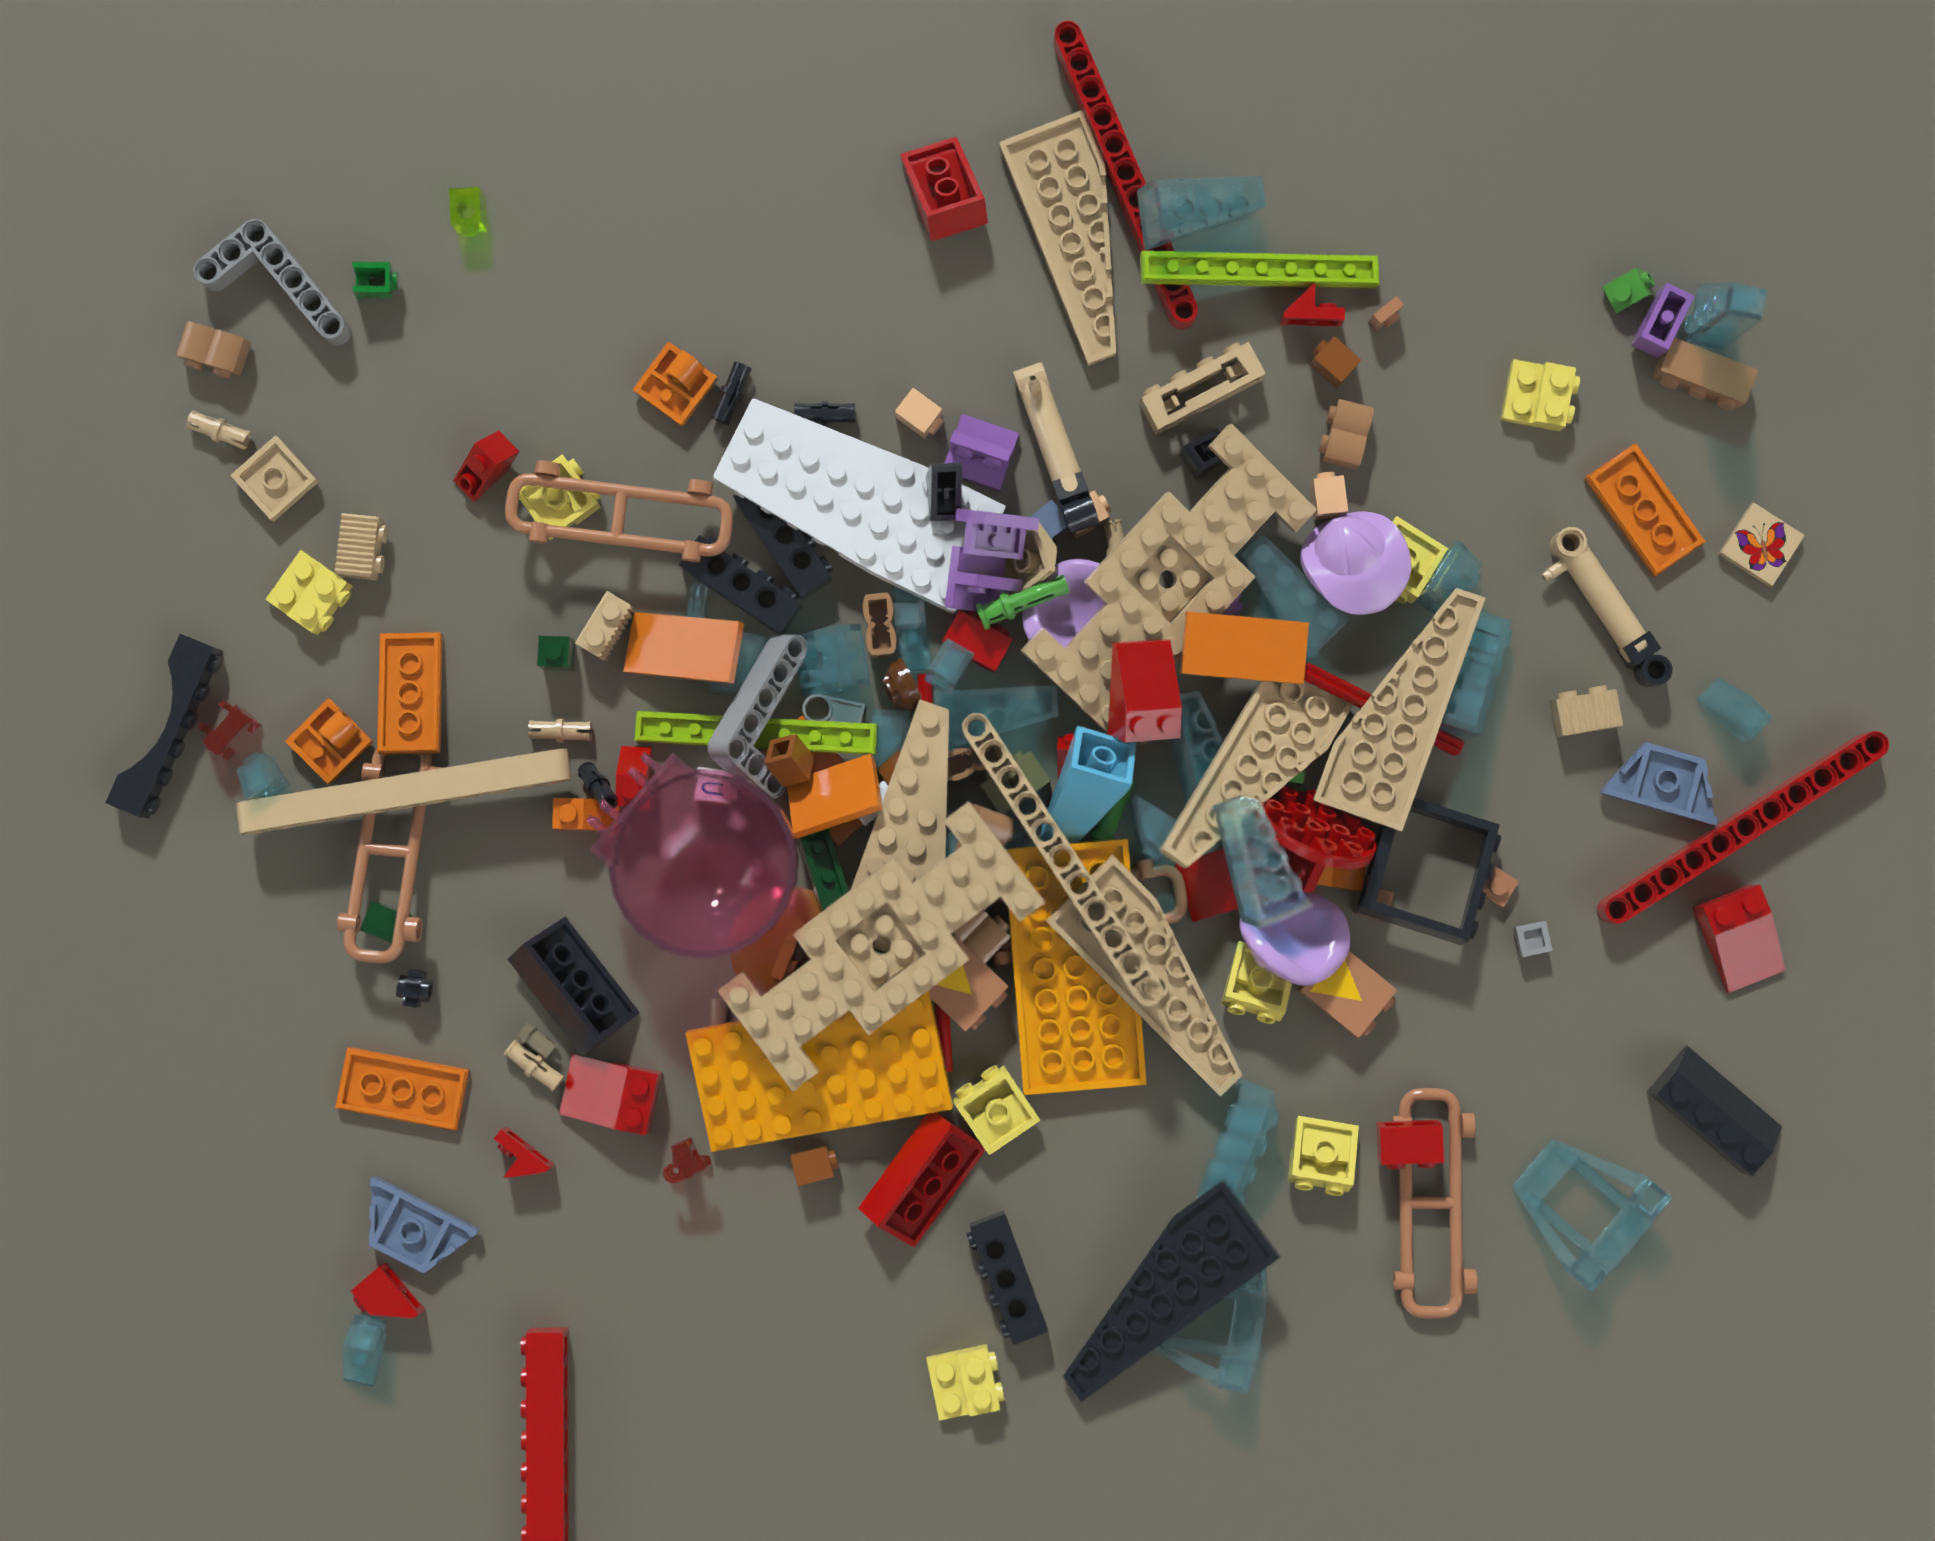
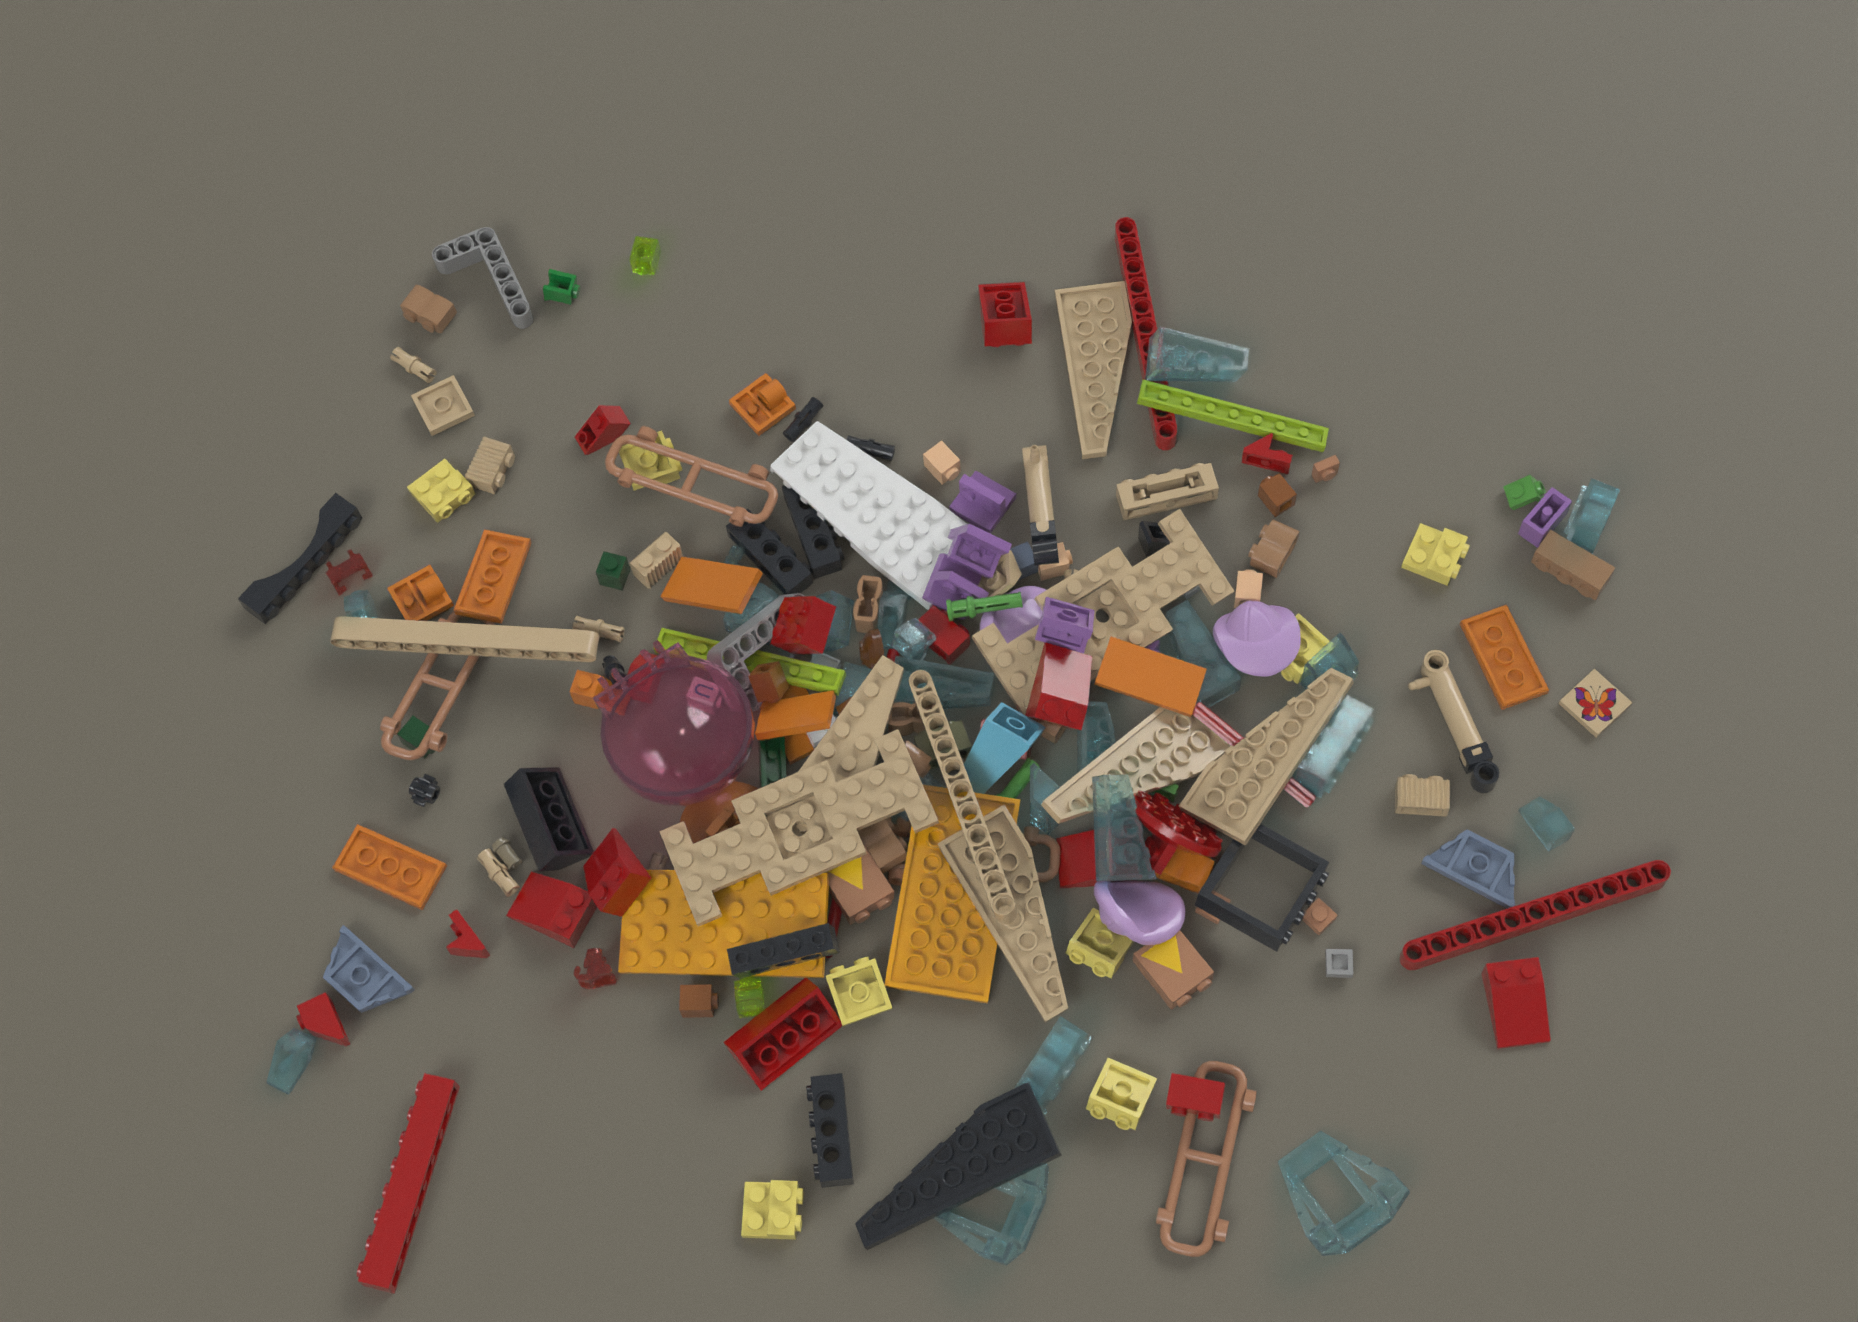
camera: 20 degrees right, 20 degrees down
black slope [926,462,962,521] -> none
black slope [1647,1045,1782,1176] -> none
none -> red slope [583,828,652,917]
none -> black brick [727,923,840,979]
none -> clear neon green brick [734,976,765,1019]
none -> red brick [770,596,836,654]
none -> medium lavender bracket [1035,597,1094,653]

